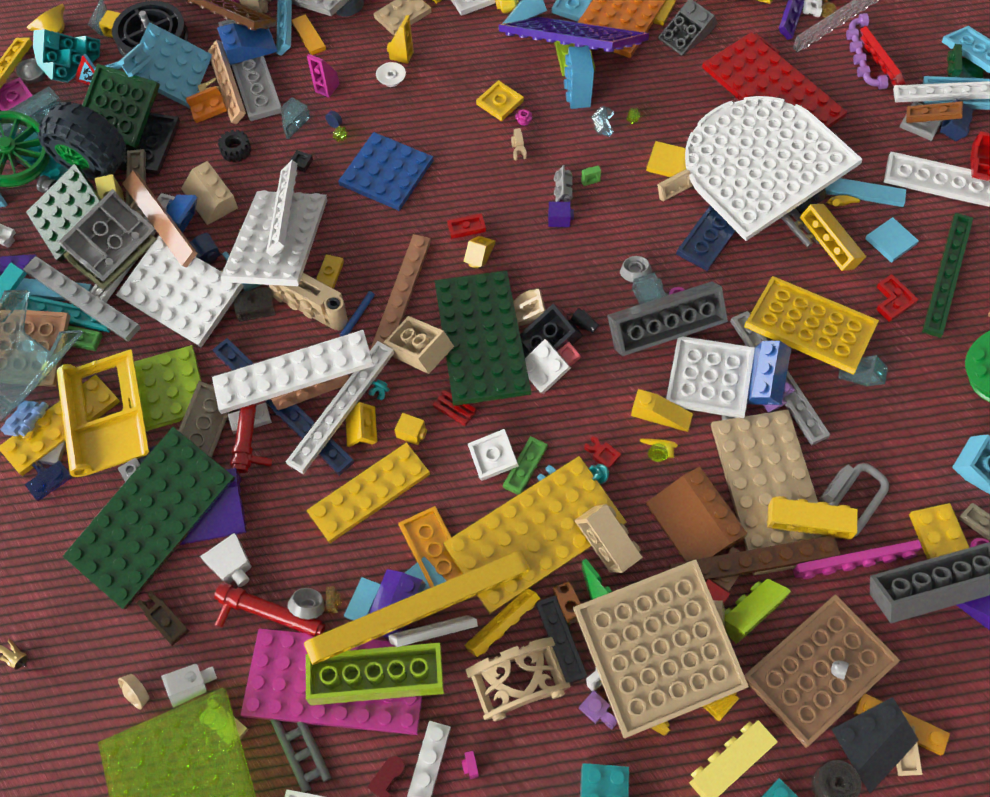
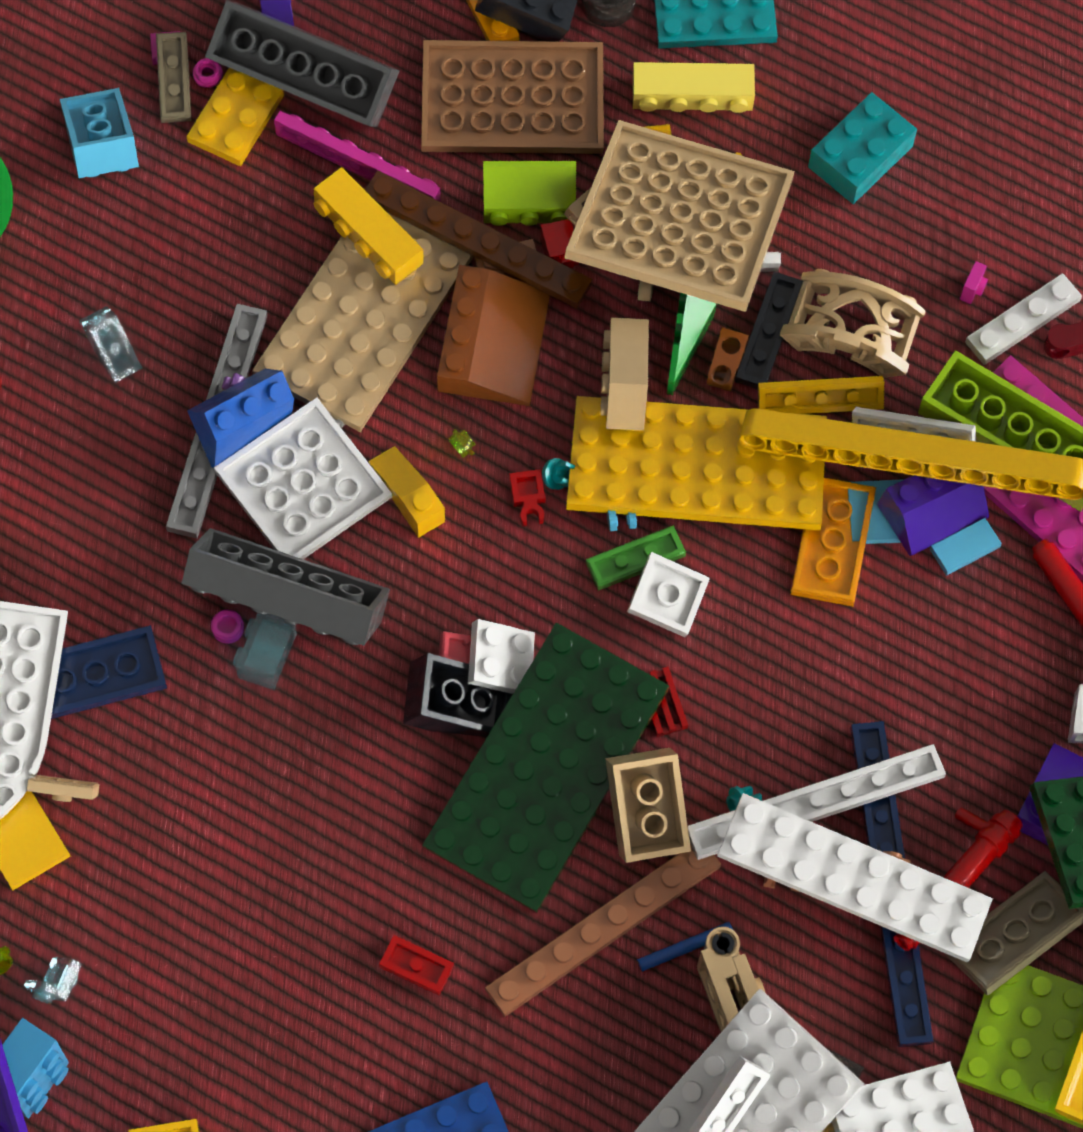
camera: 145 degrees left, 5 degrees up
light grey hat [288,588,325,619] -> none
yellow plate [307,442,430,543] -> none
yellow plate [316,254,344,289] -> none
clear yellow plate [326,586,341,613] -> none
yellow panel [346,402,377,447] -> none
yellow brick [395,413,427,445] -> none
yellow slope [464,236,496,268] -> none
tan plate [511,128,527,160] -> none
tan slope [513,289,546,326] -> none
dark pink plate [516,110,532,126] -> none
dark purple brick [548,202,574,227] -> none
light grey hinge [554,165,573,202] -> none
black cone [570,308,599,334] -> none
medium lavender plate [579,691,617,730] -> none
bright green plate [581,165,601,186] -> none
light grey hat [620,256,652,282] -> none
yellow bar [640,439,678,458] -> none
yellow plate [744,276,879,375] -> none
light grey bar [819,463,889,537] -> none
light grey hinge [831,660,849,680] -> none

